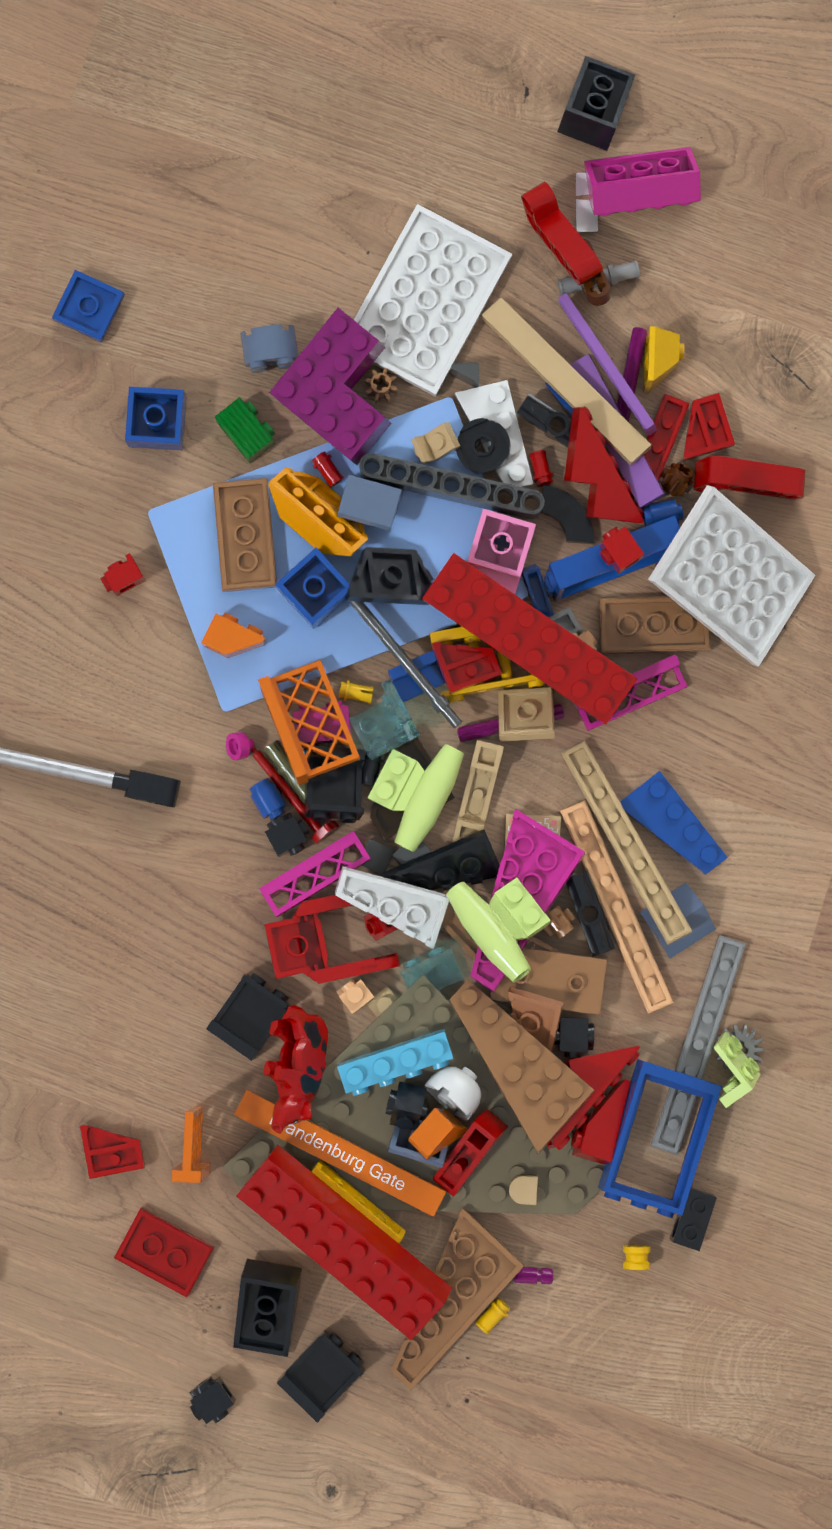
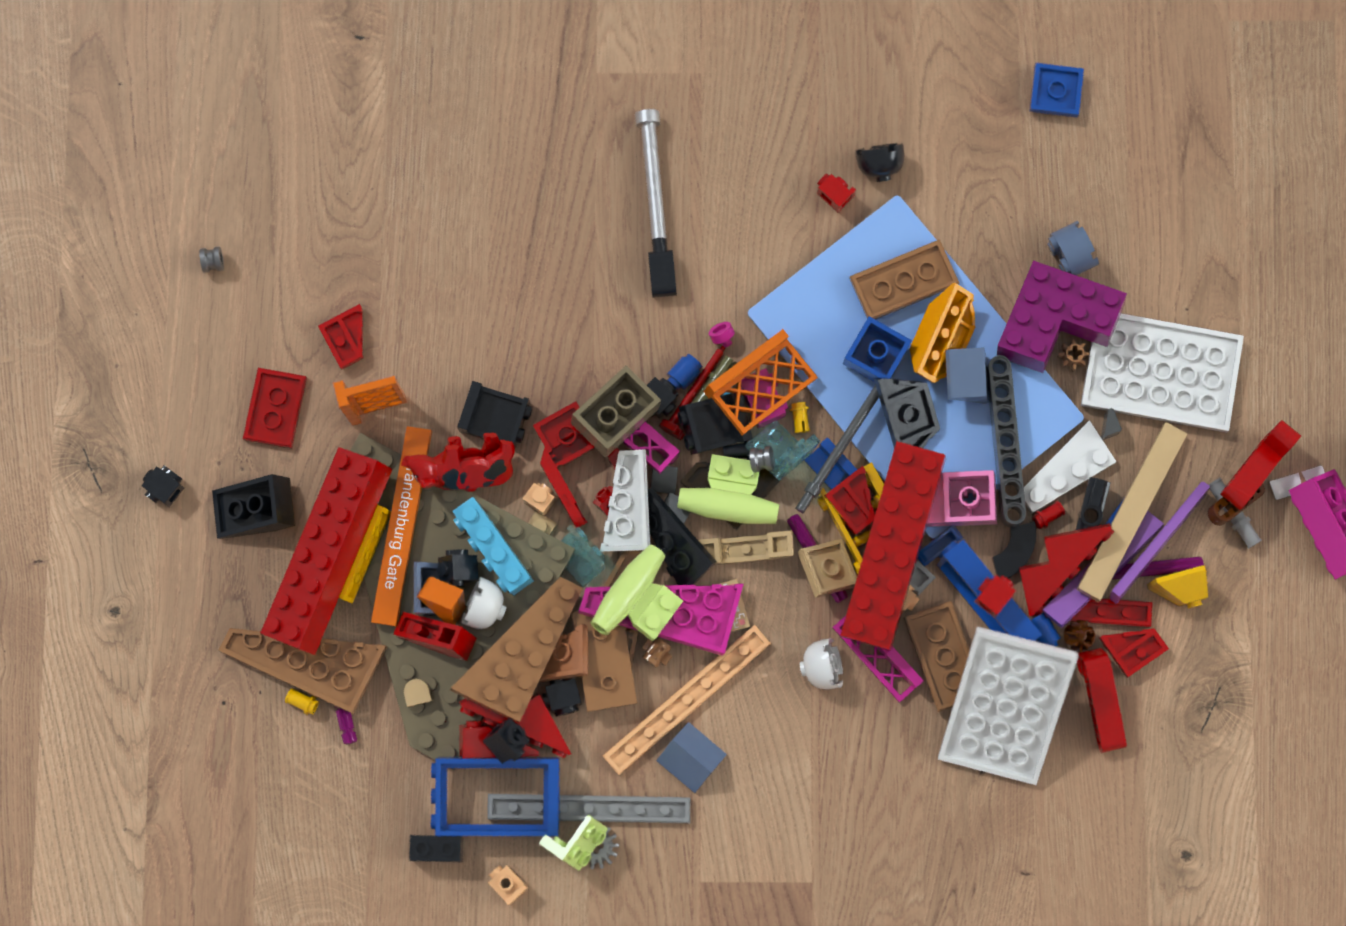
camera: 75 degrees right, 5 degrees down
blue brick [125,387,187,451] -> none
orange slope [201,612,267,658] -> none
green brick [214,397,275,463] -> none
black panel [277,1330,365,1423] -> none
red pin [312,451,344,488] -> none
tan bracket [411,422,461,464] -> none
black plate [456,418,511,474] -> none
tan tile [561,741,692,946] -> none
black piece [566,871,615,957] -> none
blue wing [620,771,728,875] -> none
yellow wheel [622,1244,651,1270] -> none
none -> black brick [483,718,530,764]
none -> light nougat brick [488,865,529,905]
none -> dark tan brick [571,366,661,458]
none -> flat silver wheel [750,446,775,473]
none -> white cylinder [800,638,843,689]
none -> black cylinder [855,143,905,182]

